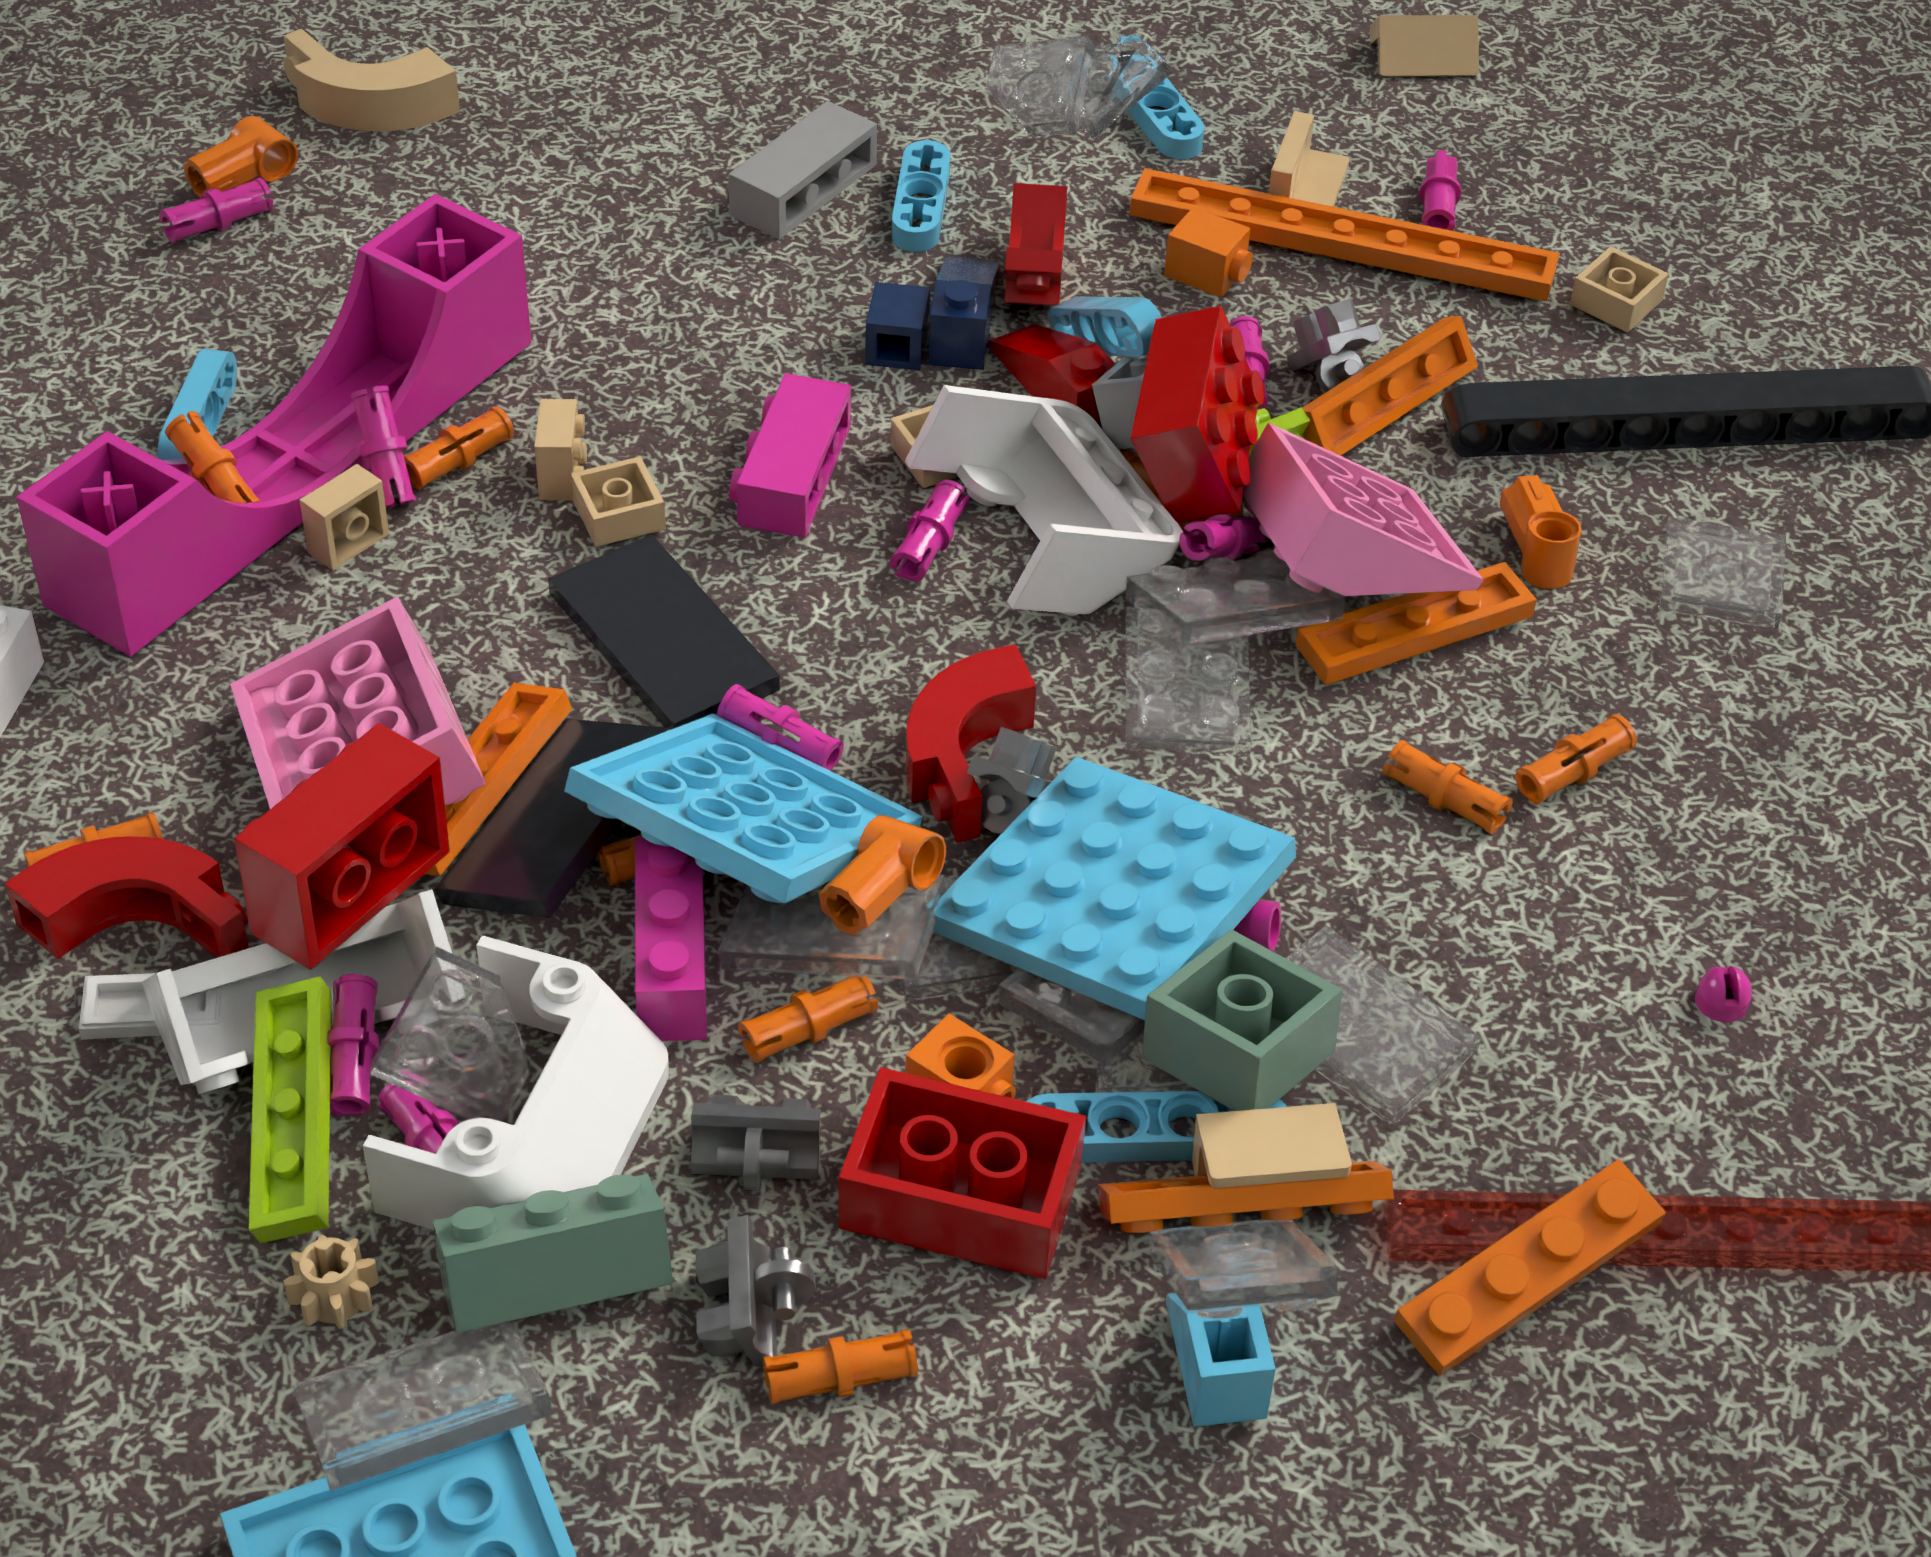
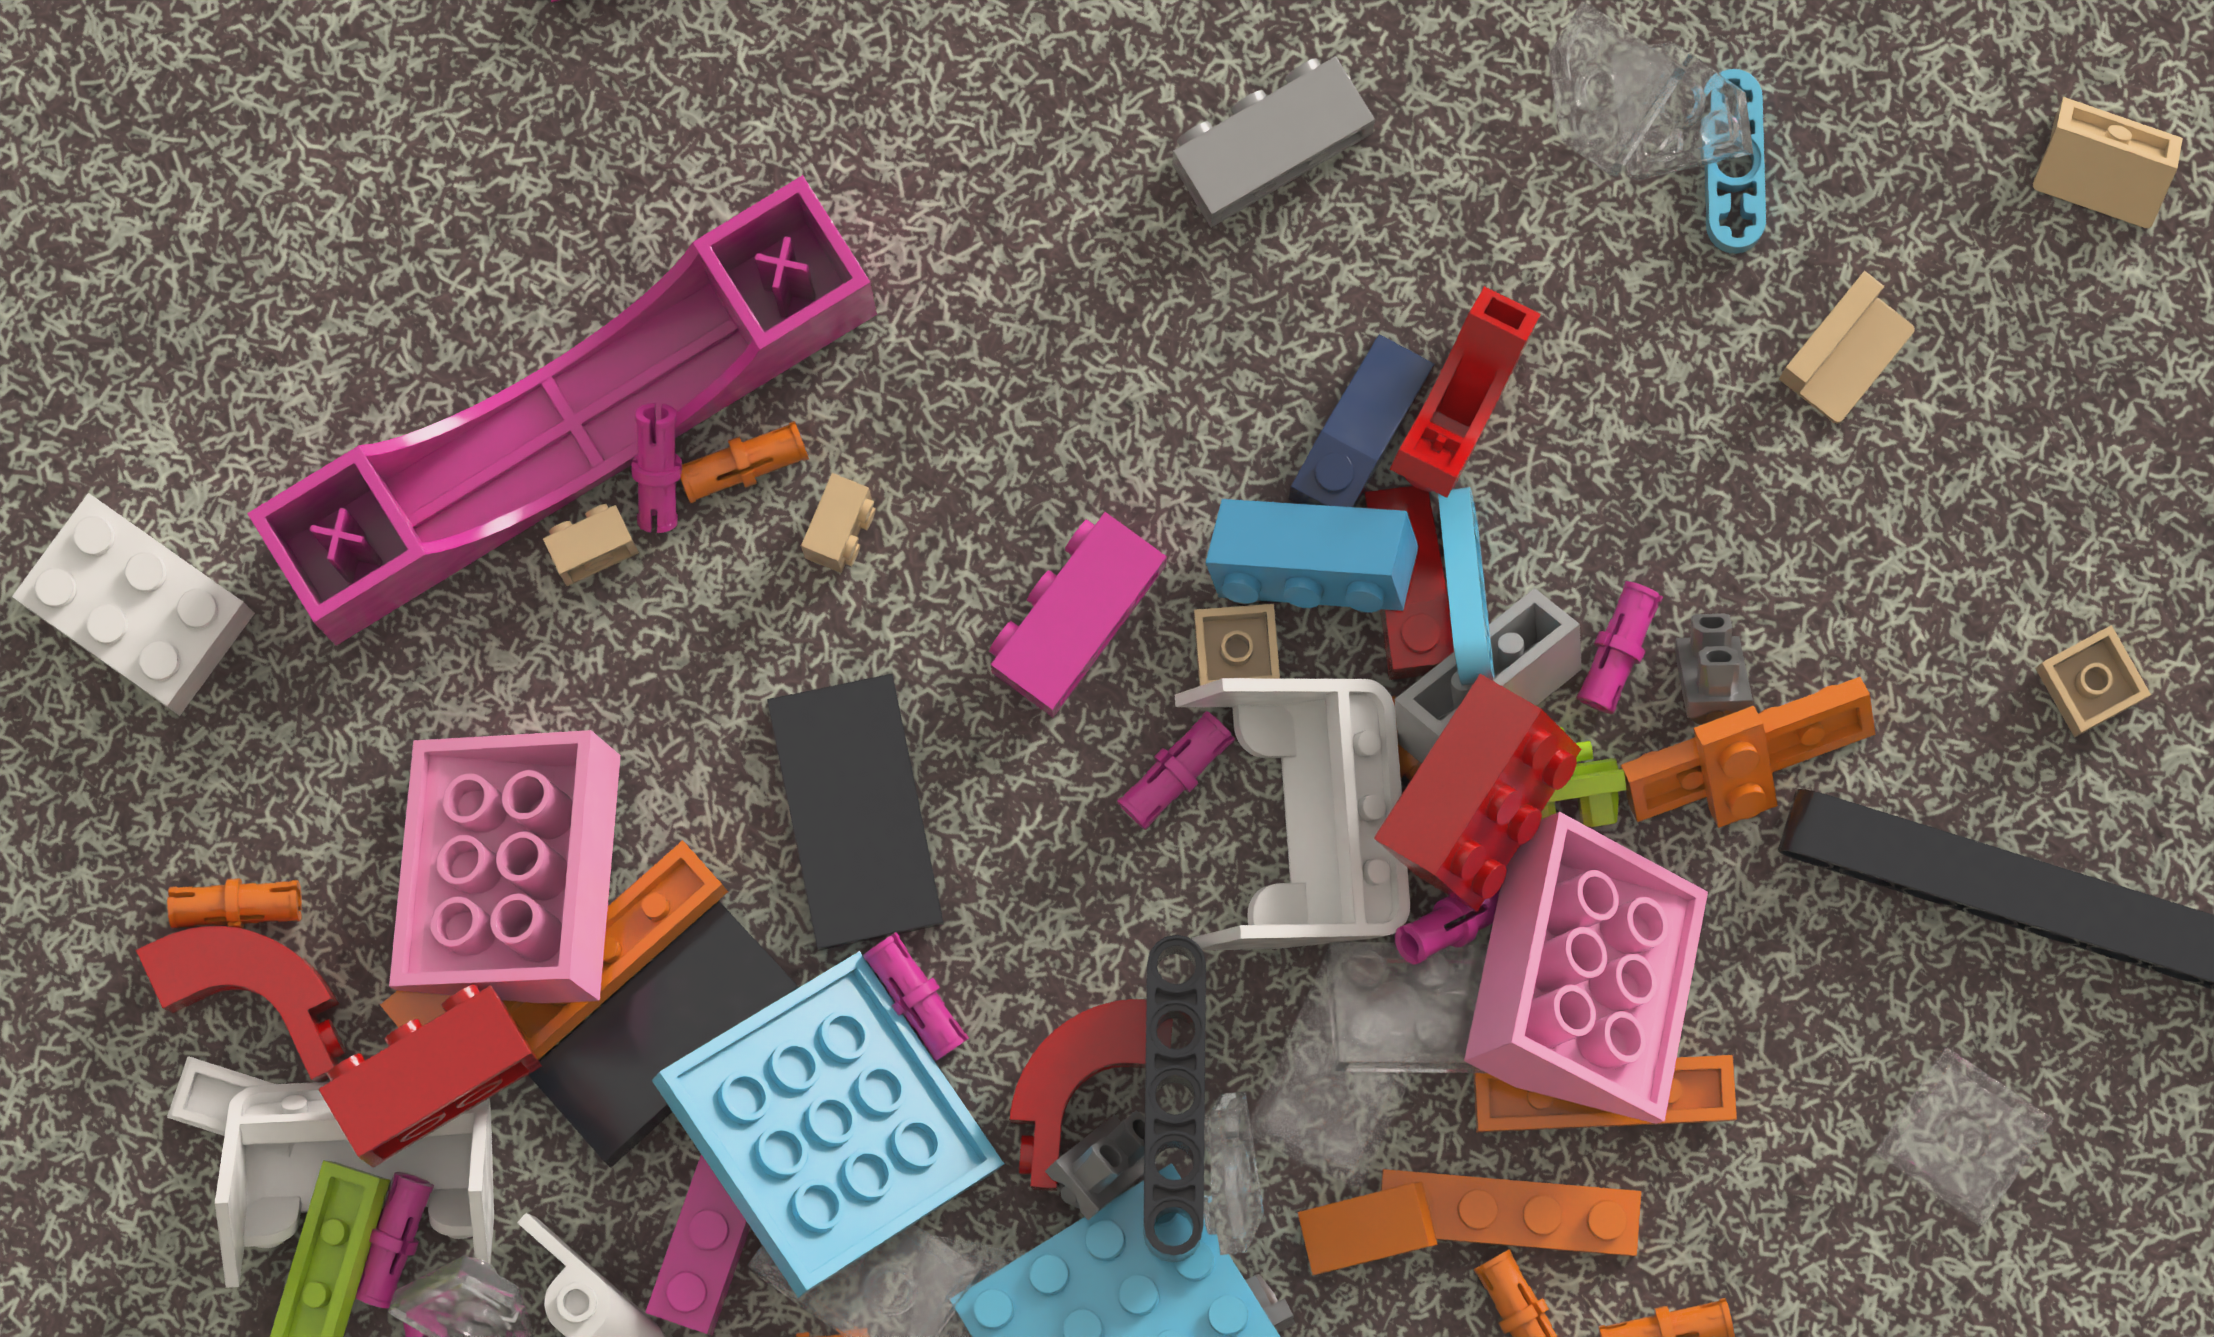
camera: 25 degrees right, 35 degrees up
medium azure beam [158,349,237,460] -> none
orange pin [165,411,261,503] -> none
tan piece [571,456,666,547] -> none
orange piece [818,815,946,936] -> none
dark blue brick [865,282,930,371] -> none
medium azure beam [892,140,951,252] -> none
orange plate [1130,168,1560,302] -> none
orange brick [1164,207,1253,298] -> none
dark pink axle [1419,150,1462,231] -> none
orange piece [1500,475,1582,589] -> none
none -> black beam [1143,935,1206,1262]
none -> clear plate [1204,1091,1265,1255]
none -> dark azure brick [1205,499,1418,613]
none -> orange tile [1297,1181,1438,1275]
none -> orange plate [1381,1169,1641,1257]
none -> orange plate [1693,706,1778,828]

